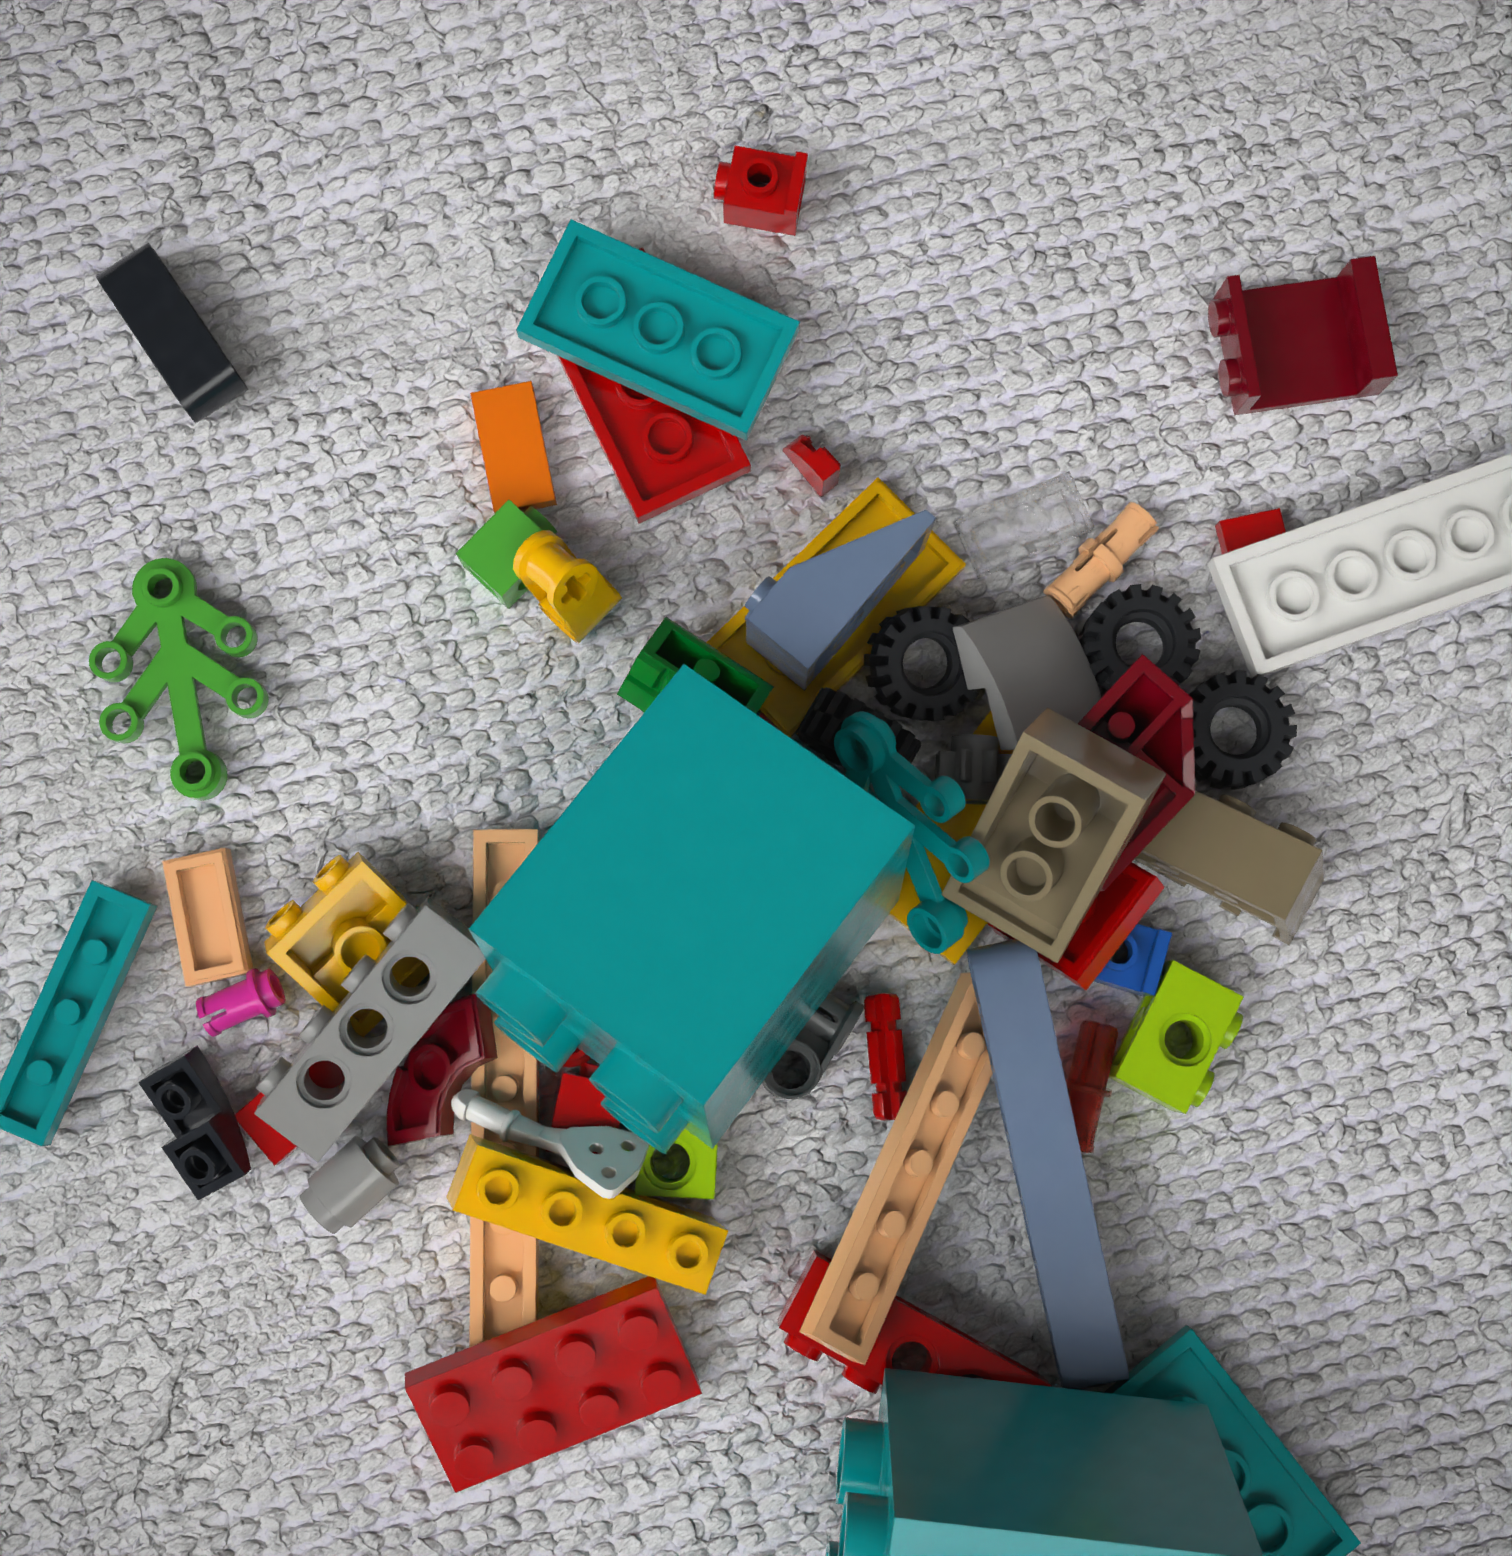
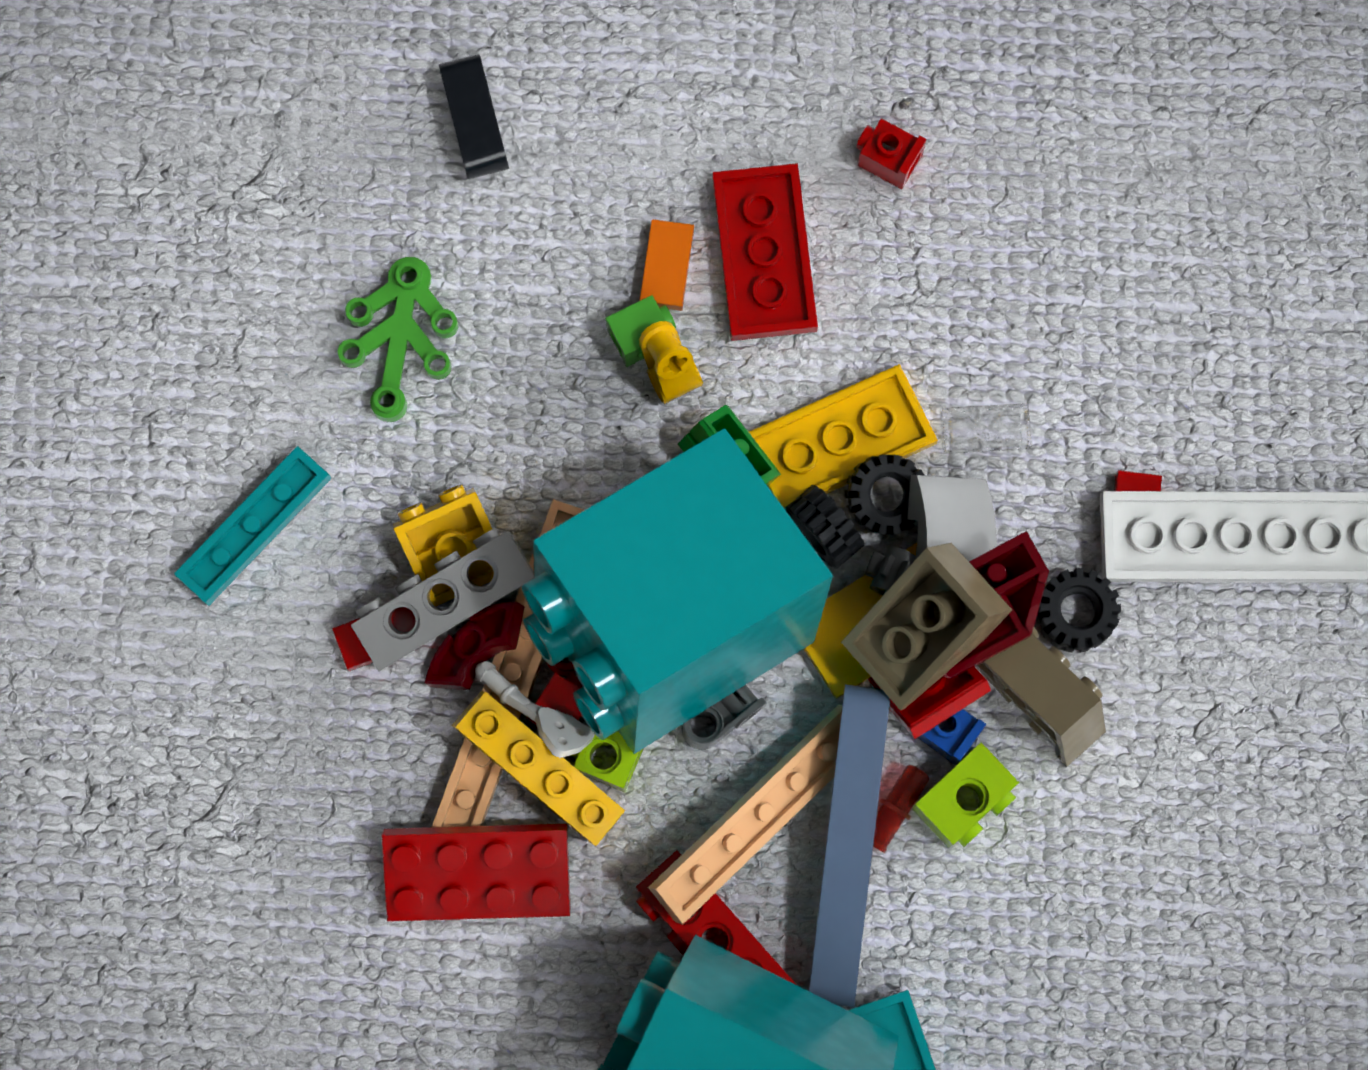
camera: 25 degrees right, 5 degrees down
black slope [138,1046,251,1200] -> none
light nougat tile [162,848,253,987] -> none
dark pink pin [196,968,286,1037] -> none
light grey brick [300,1136,400,1234] -> none
teal plate [516,219,800,441] -> none
sand blue slope [745,510,936,691] -> none
red tile [782,435,841,497] -> none
teal plant [834,711,990,954] -> none
red axle [864,993,907,1121] -> none
light nougat pin [1043,502,1159,619] -> none
black tyre [1079,584,1201,690] -> none
dark red panel [1208,256,1398,416] -> none

